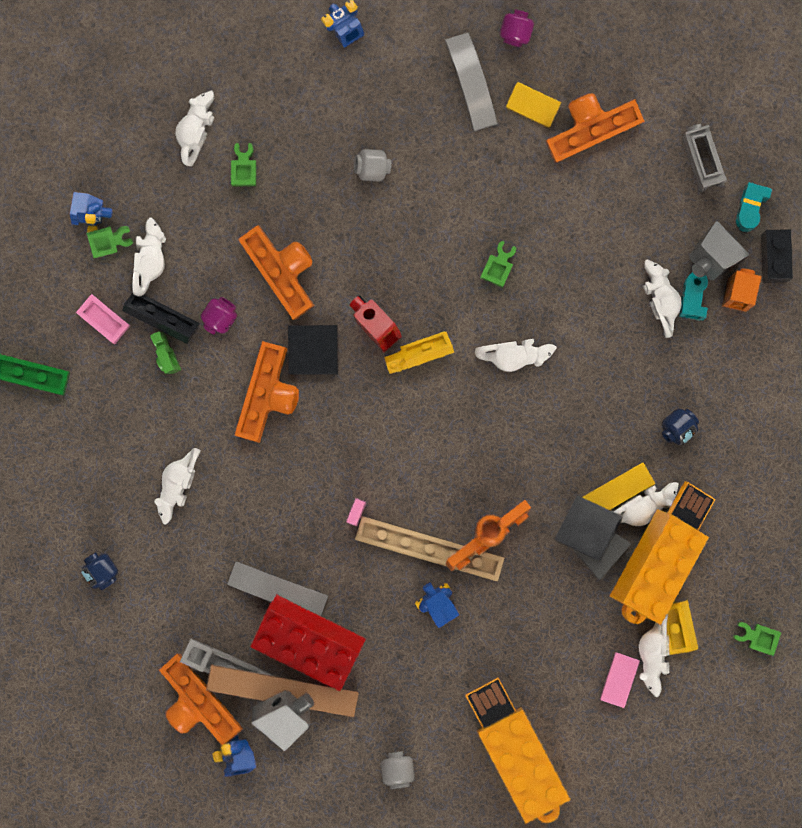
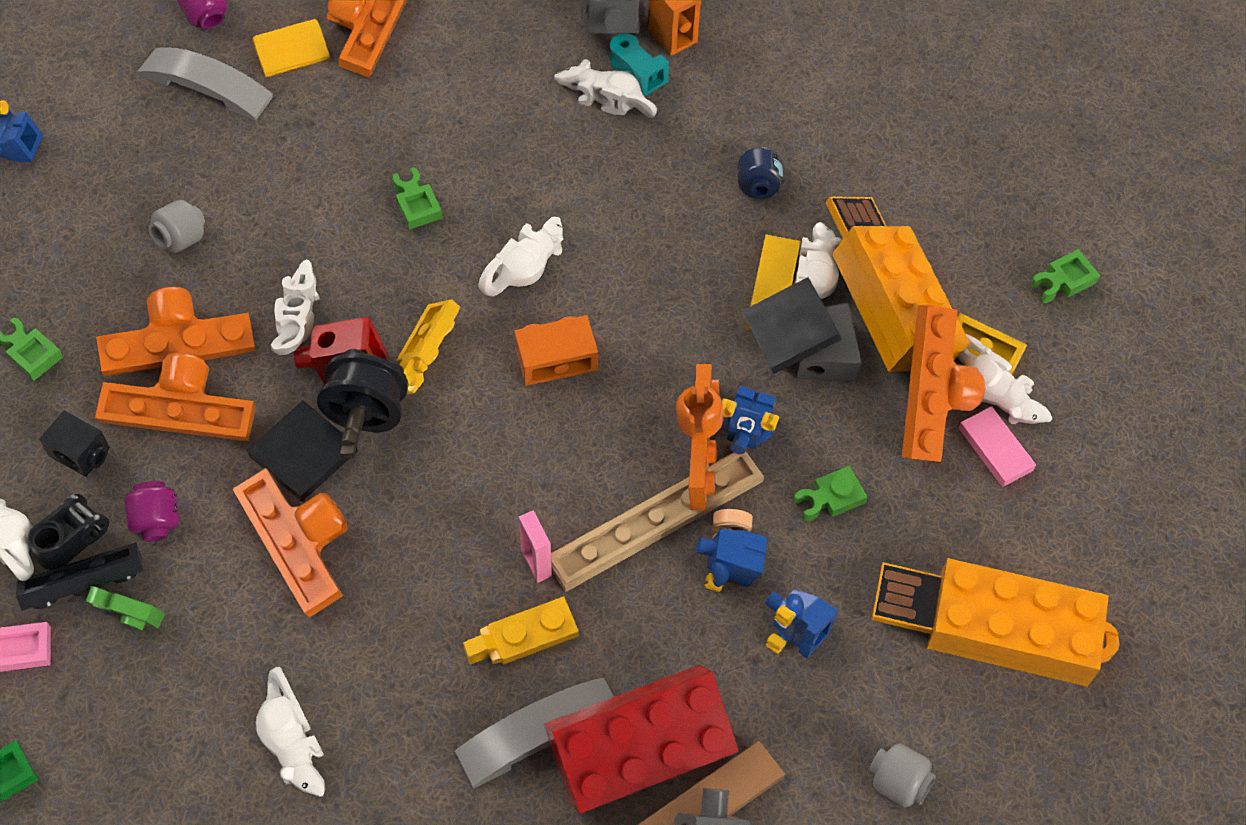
camera: 55 degrees left, 25 degrees down
none -> black piece [27,494,109,570]
none -> black brick [39,410,110,477]
none -> orange plate [96,287,255,377]
none -> white animal [271,260,320,355]
none -> black wheel [317,349,409,458]
none -> yellow hinge [463,596,579,665]
none -> orange brick [514,315,598,386]
none -> light nougat tile [712,509,753,532]
none -> blue piece [722,386,779,454]
none -> blue piece [765,589,838,658]
none -> bright green plate [793,466,868,521]
none -> orange plate [902,305,986,462]

